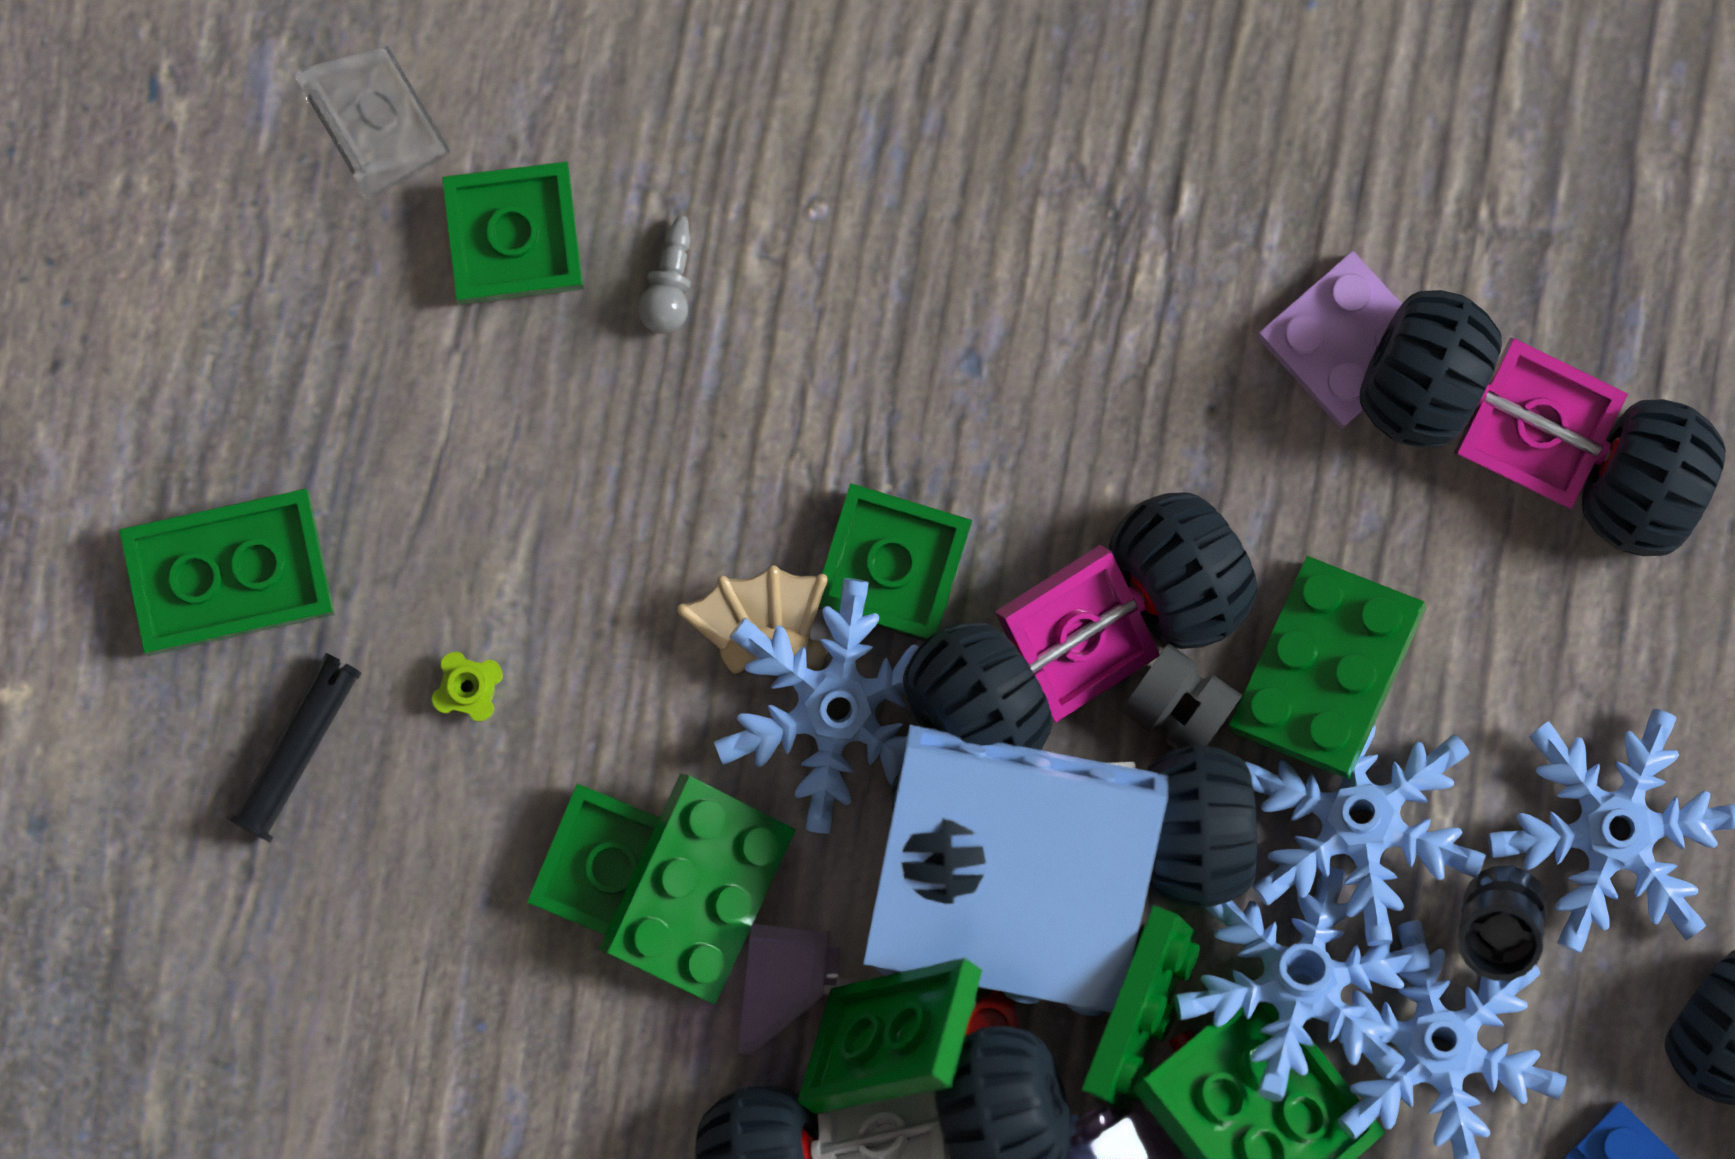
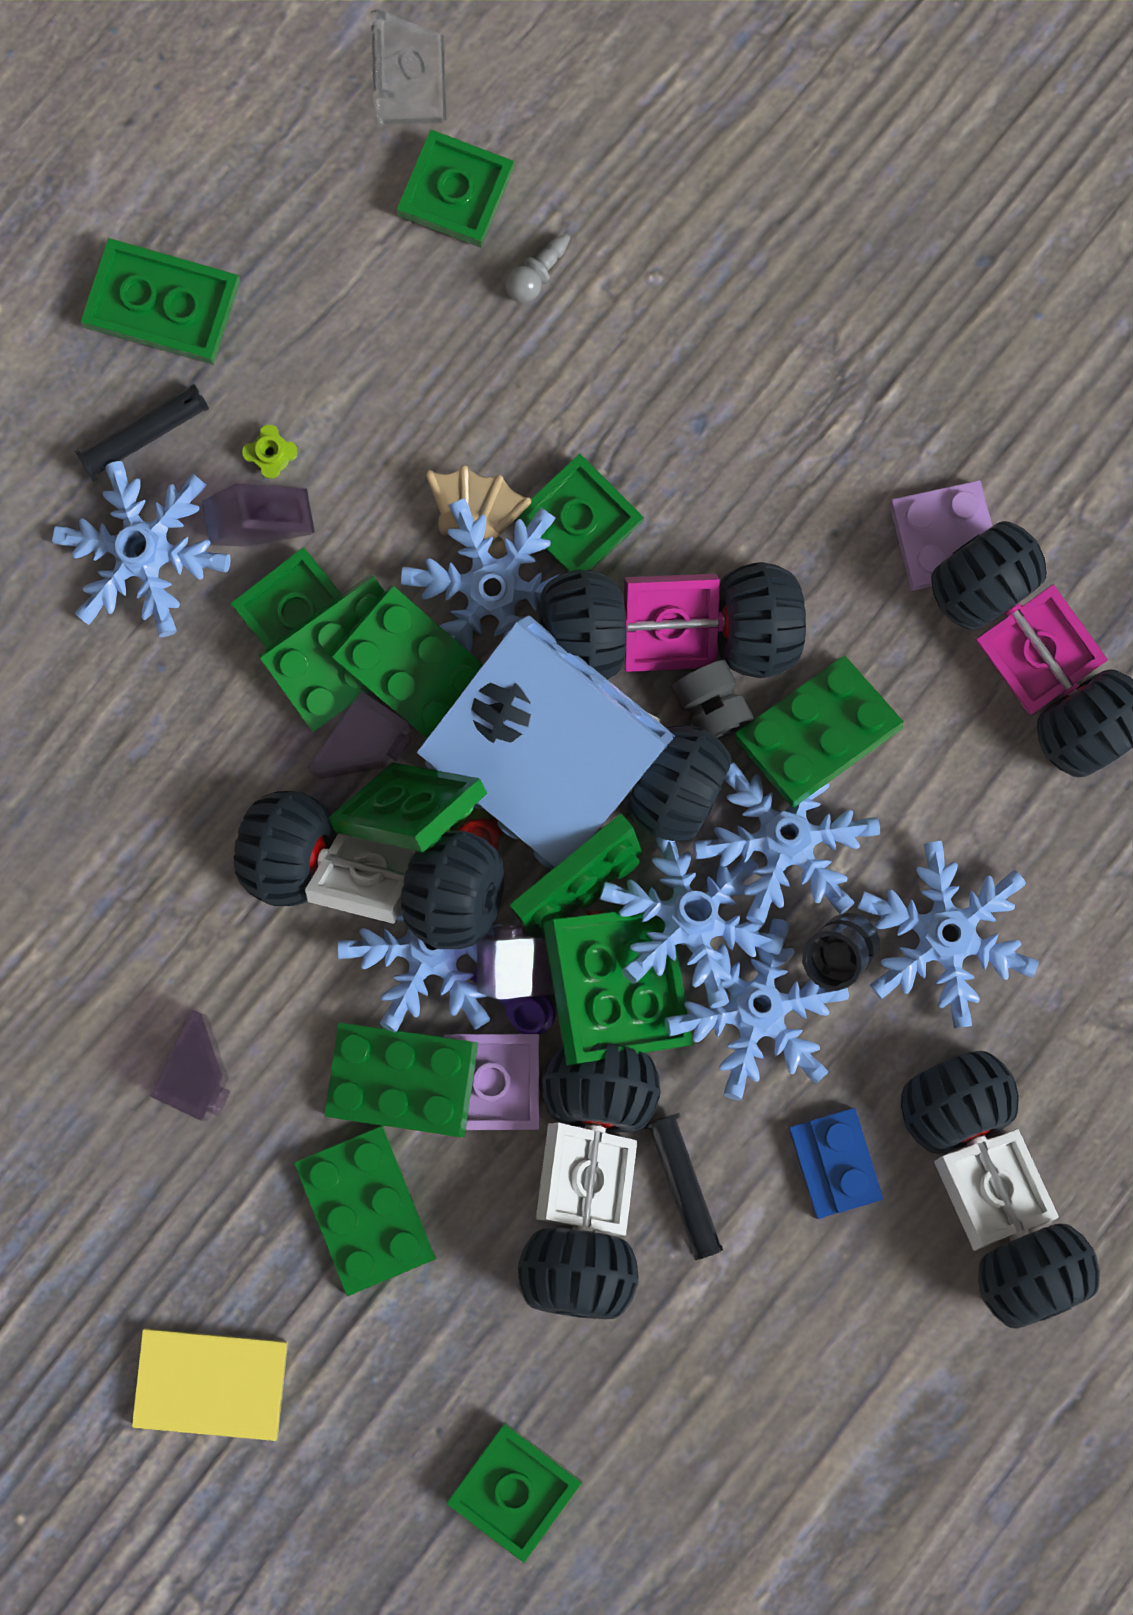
camera: 25 degrees right, 0 degrees up
none -> light blue piece [52,461,231,637]
none -> clear purple slope [202,483,315,547]
none -> green plate [330,584,483,739]

